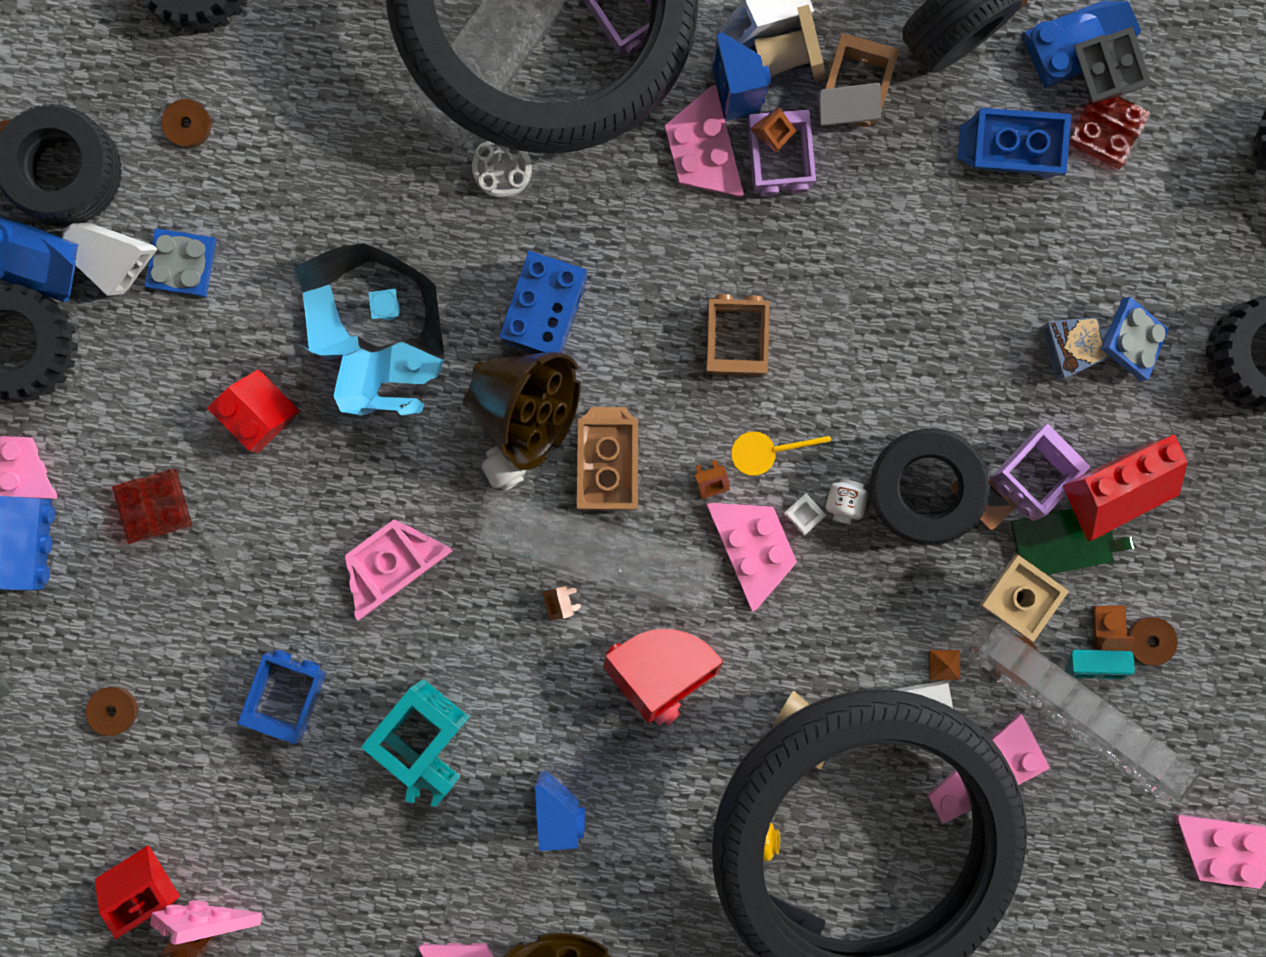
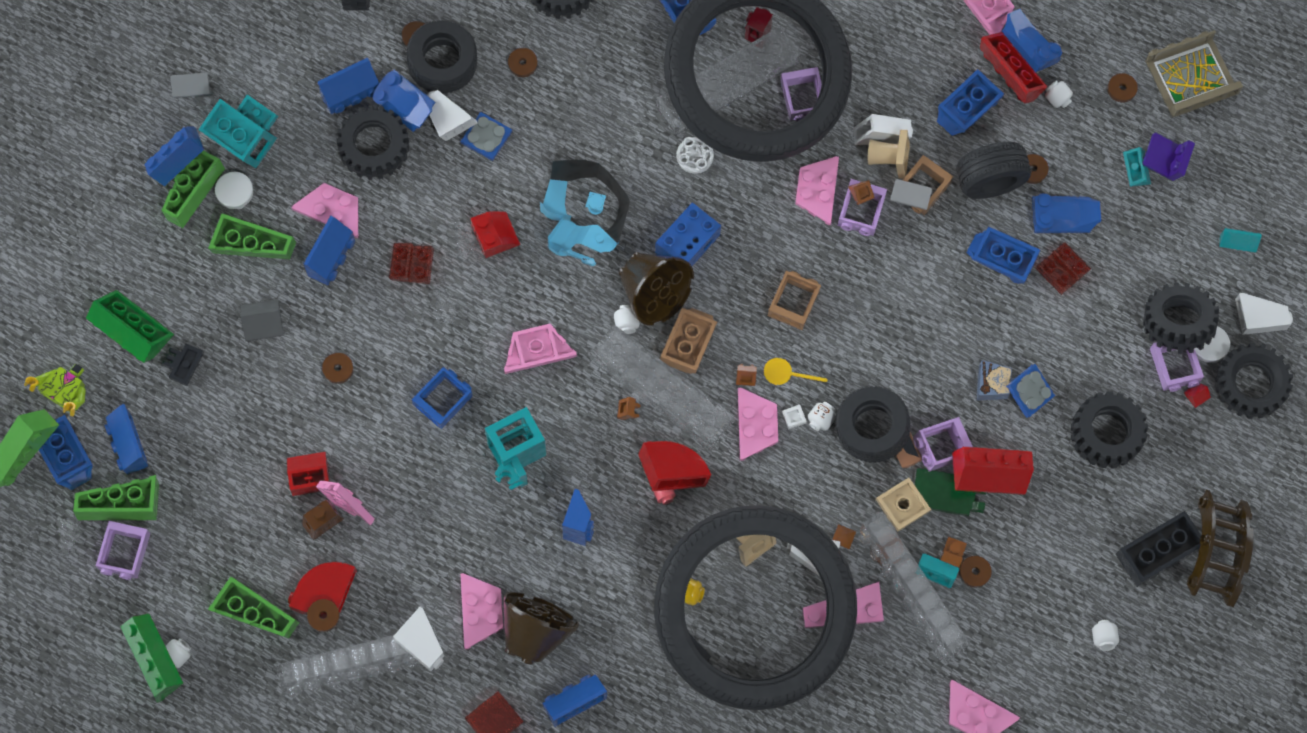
camera: 20 degrees right, 15 degrees down
blue slope [712,33,771,122] -> none
dark grey slope [1074,26,1151,103] -> none

